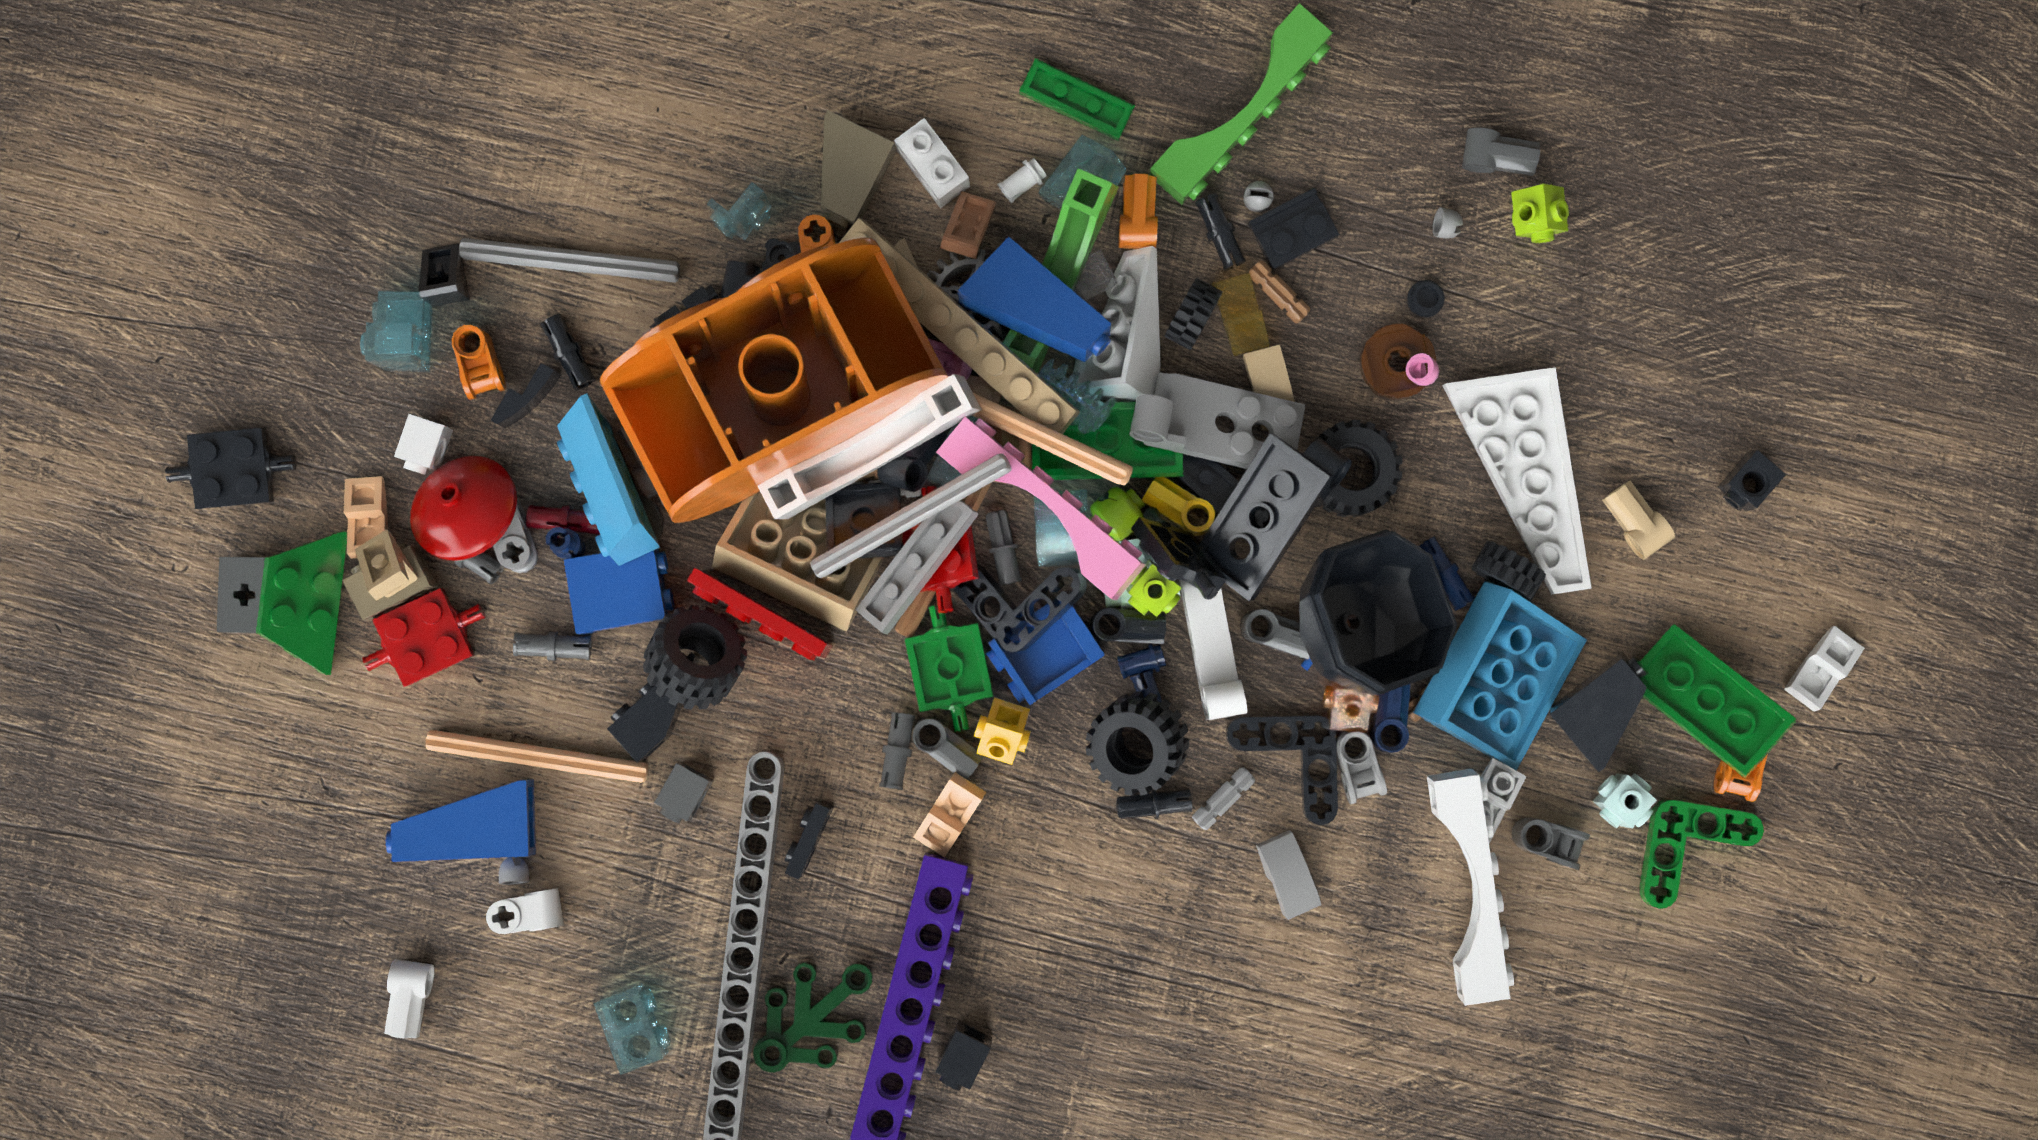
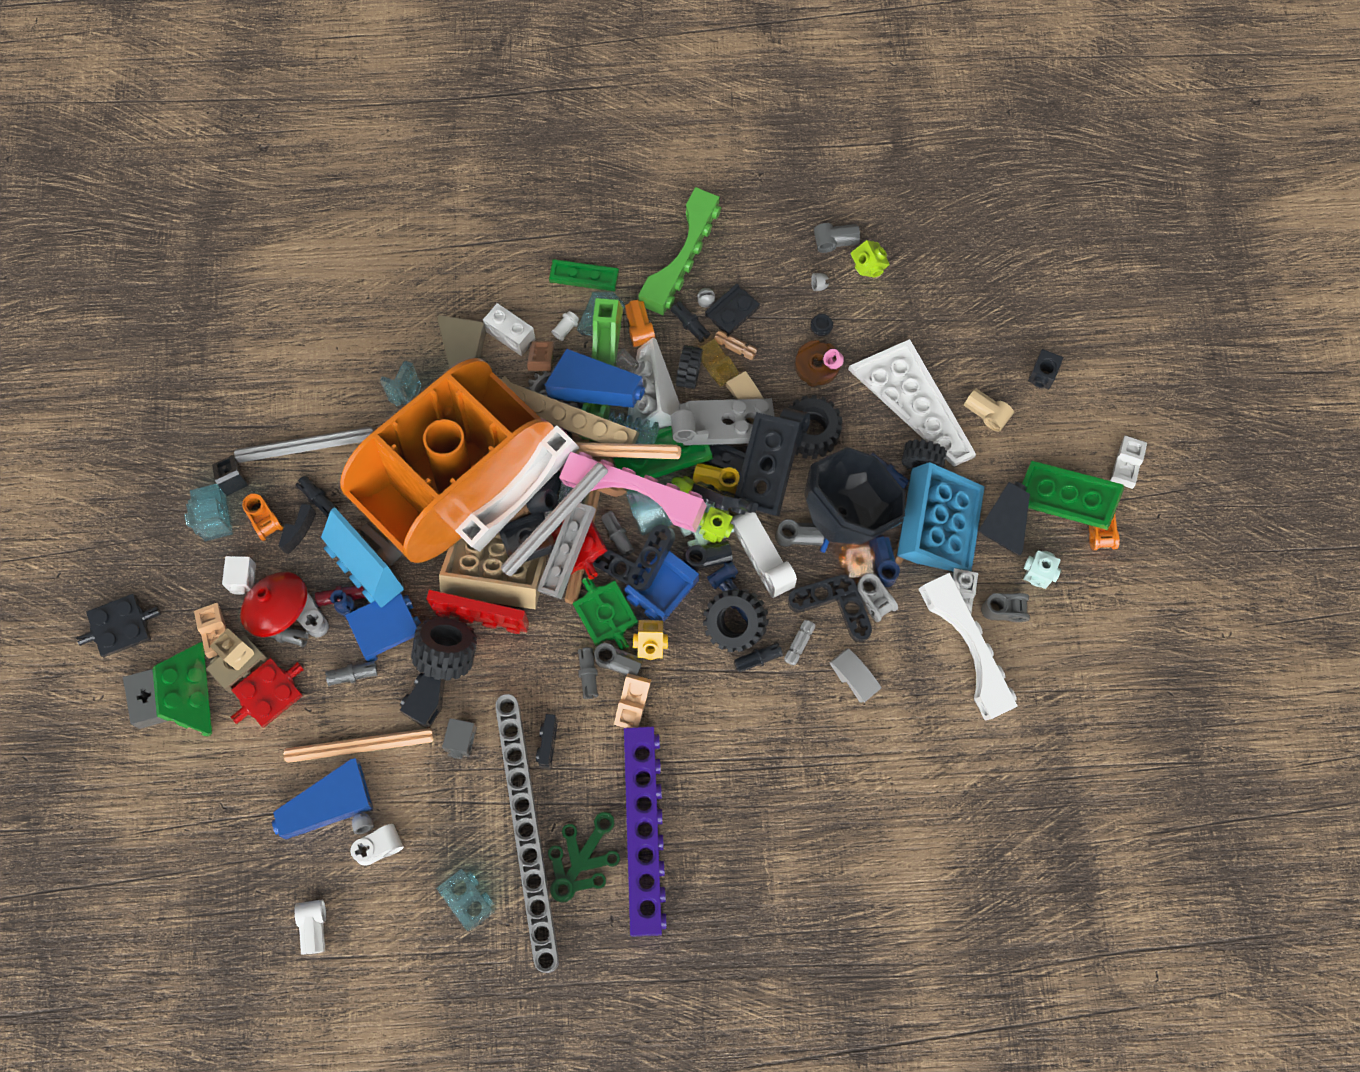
camera: 20 degrees left, 15 degrees down
black brick [936,1020,992,1091] -> none
green beam [1639,800,1764,909] -> none

